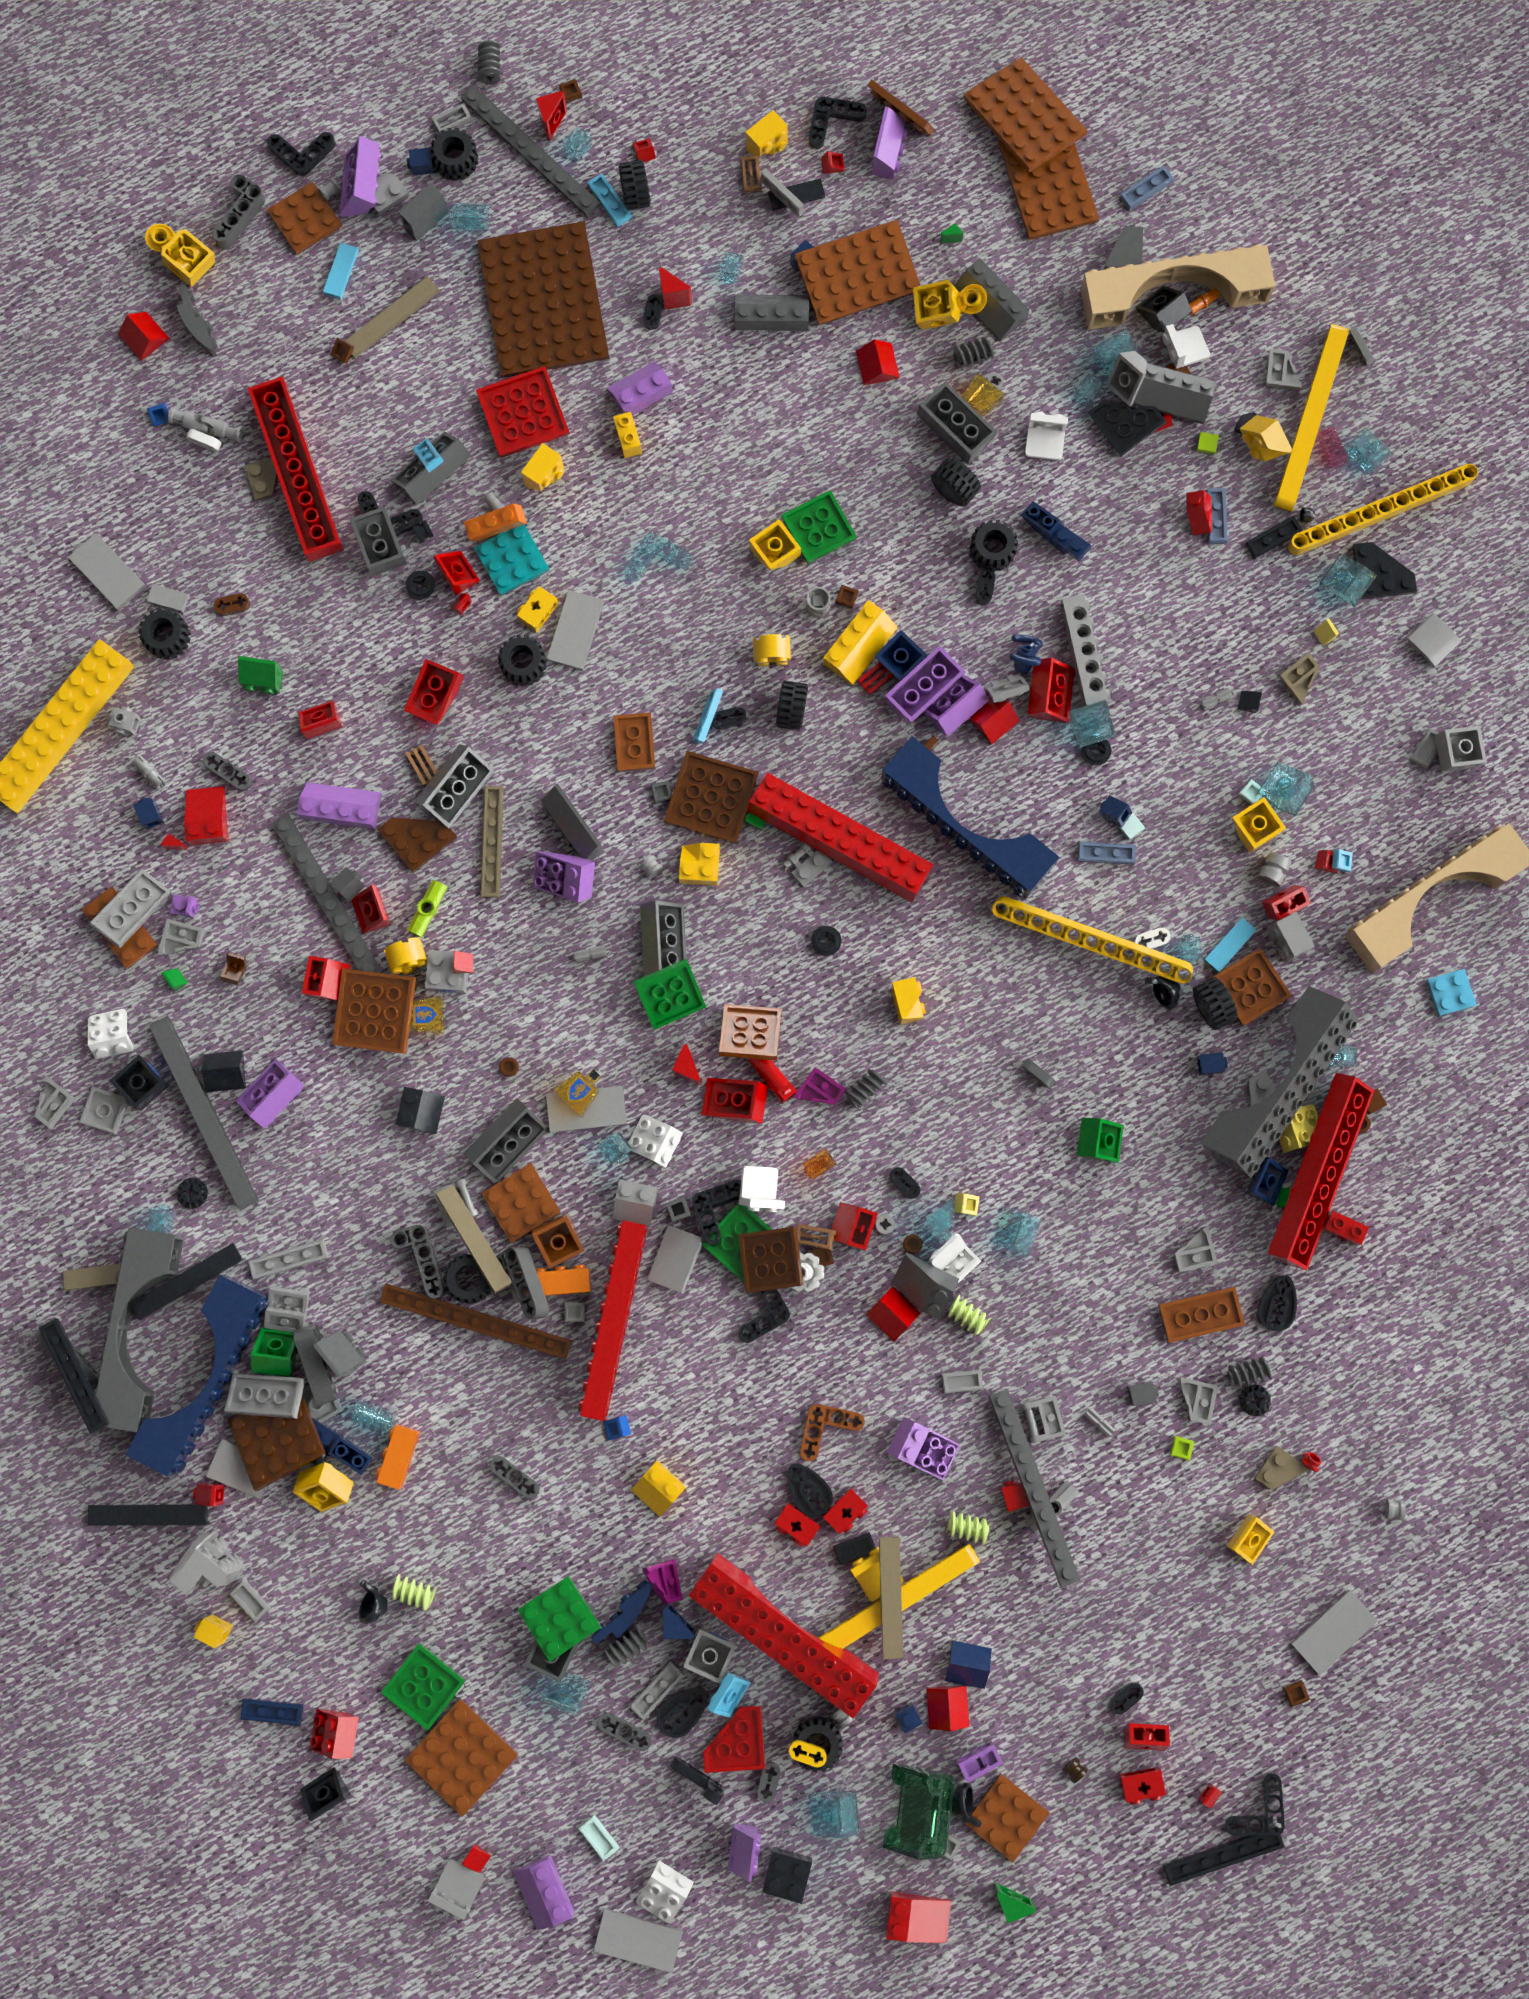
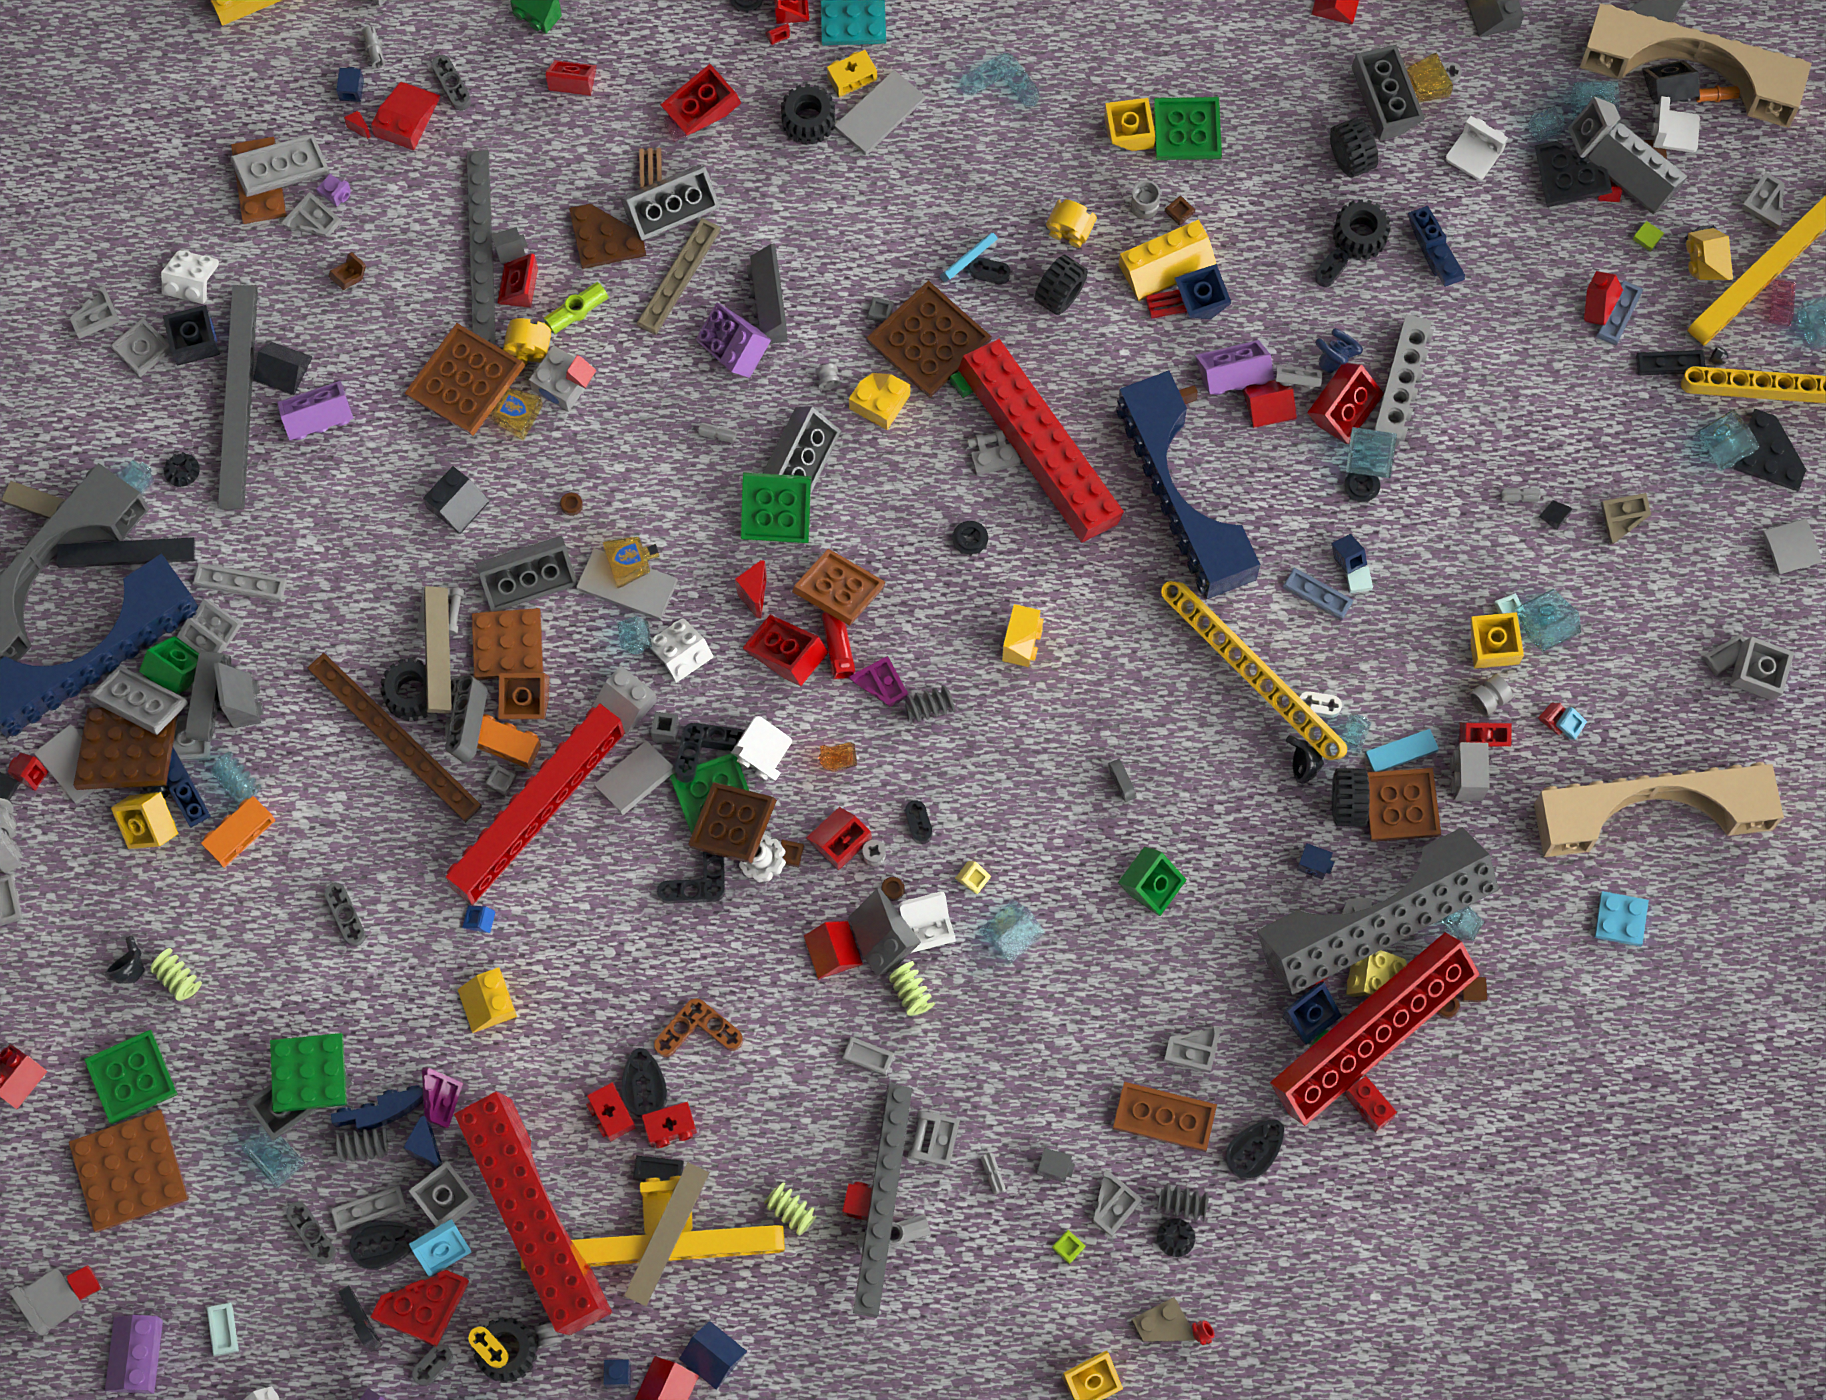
camera: 25 degrees right, 10 degrees down
slope [161,969,188,991] -> none
medium lavender slope [297,782,382,830] -> none
red slope [302,956,351,1002] -> none
dark grey beam [390,1225,446,1299] -> none
dark orange plate [613,712,656,772] -> none
medium nougat tile [797,1224,836,1250] -> none
medium lavender slope [884,645,966,723] -> none
medium lavender slope [887,1417,960,1481] -> none
clear light blue slope [921,1198,955,1243] -> none
dark grey piece [953,337,994,369] -> none
light yellow slope [1314,618,1338,645] -> none

